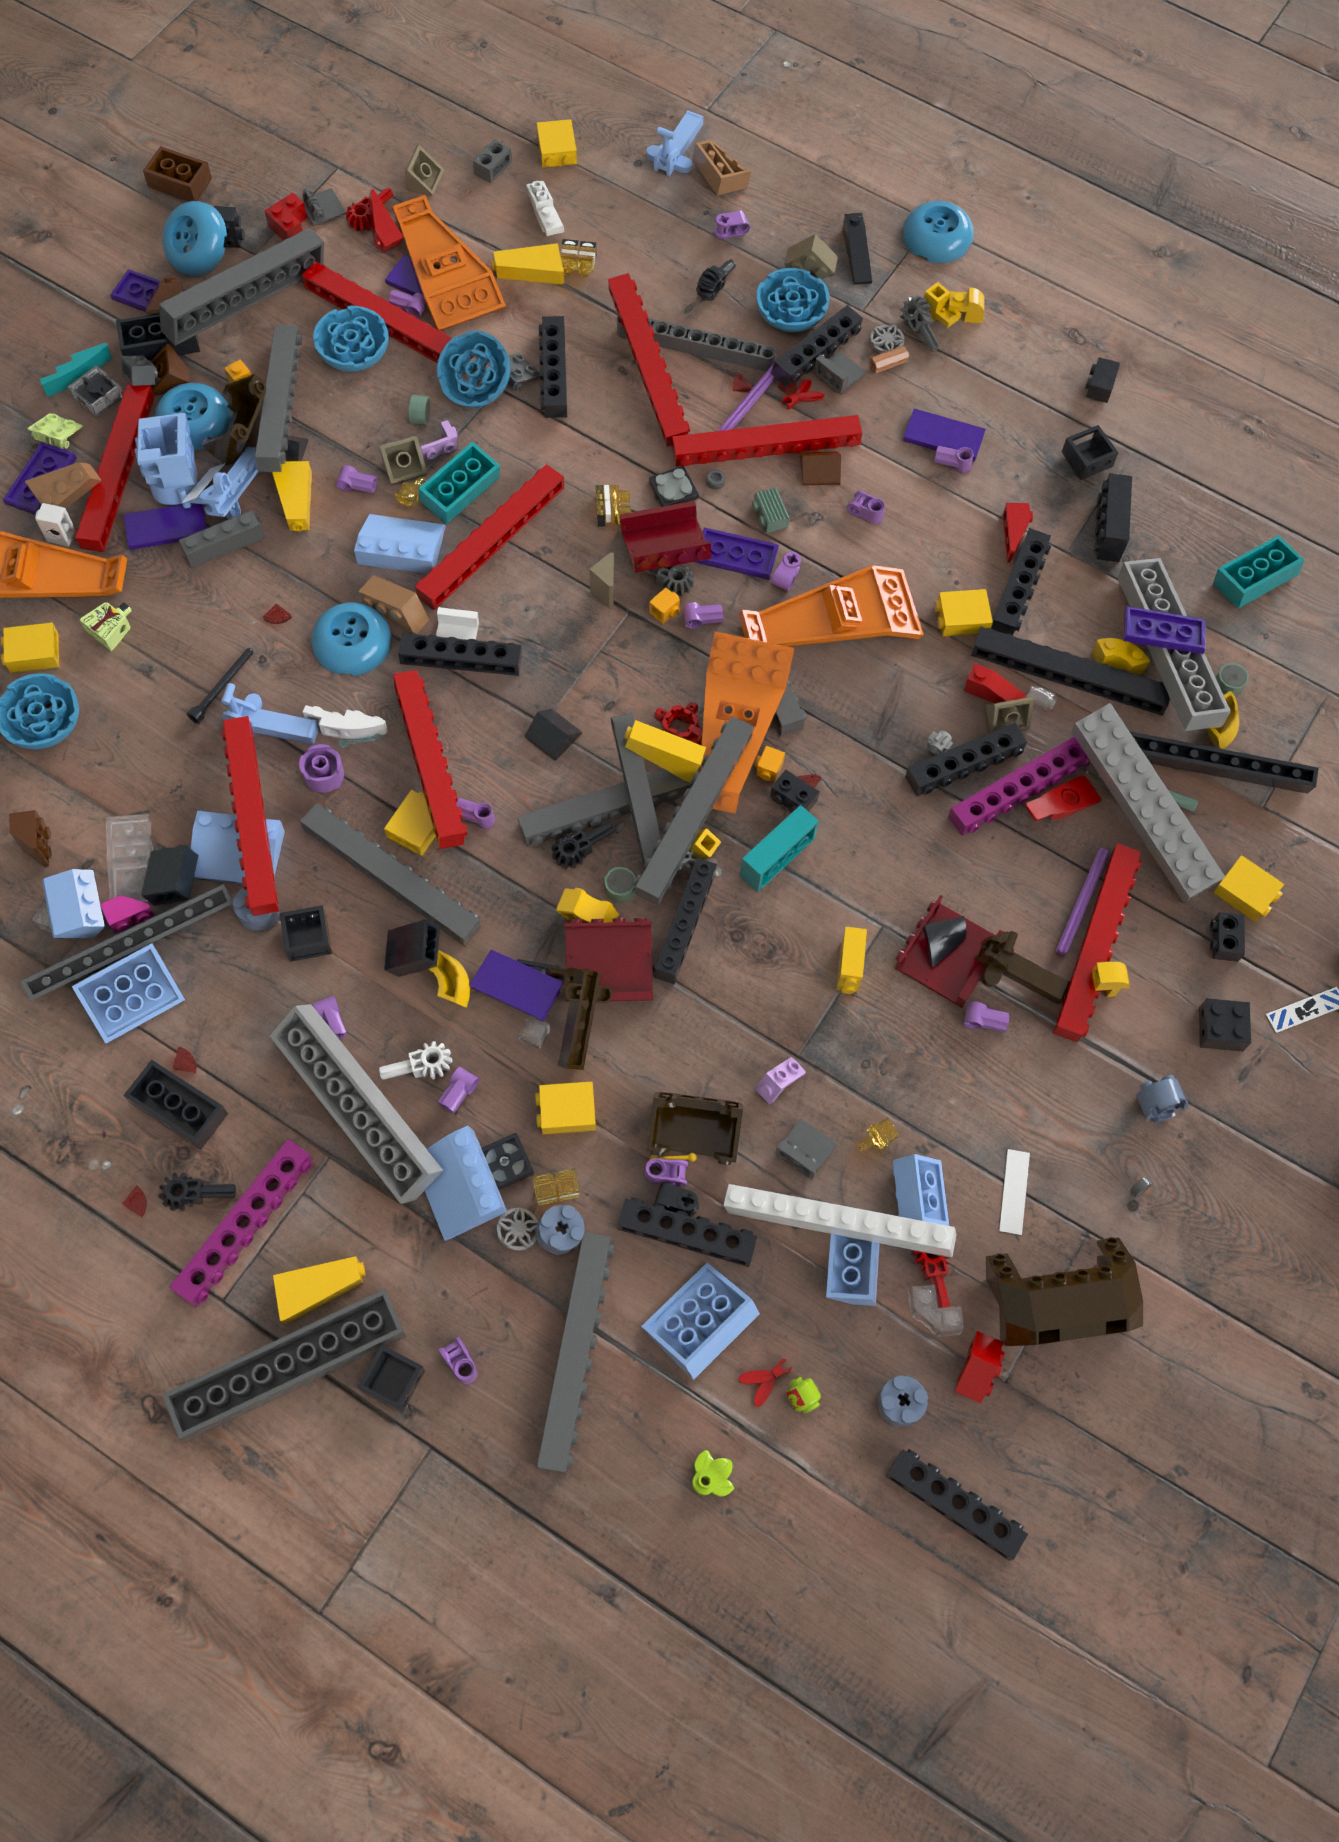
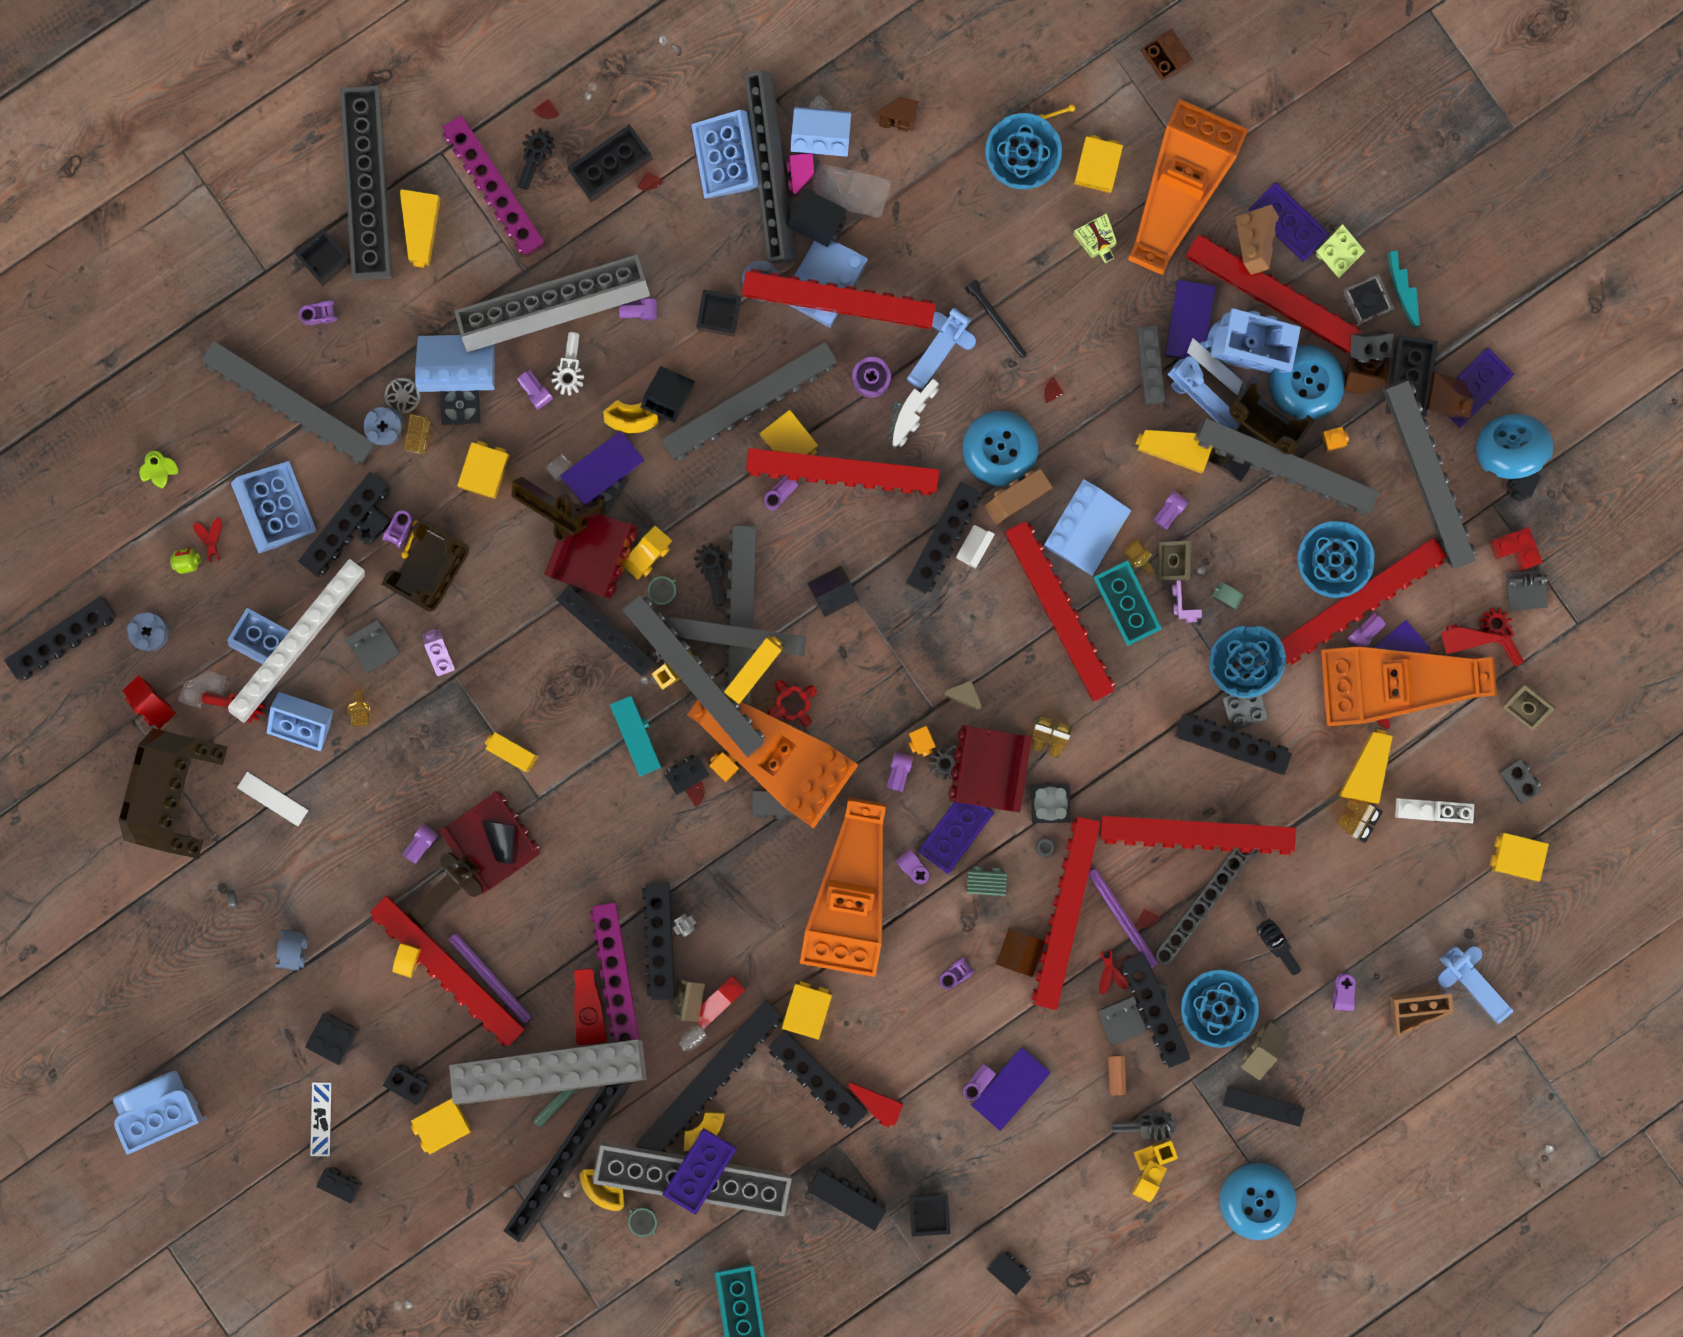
camera: 115 degrees right, 20 degrees up
white brick [35,503,76,547] -> none
reddish brown brick [143,146,212,201] -> none
light grey wheel [870,325,905,354] -> none

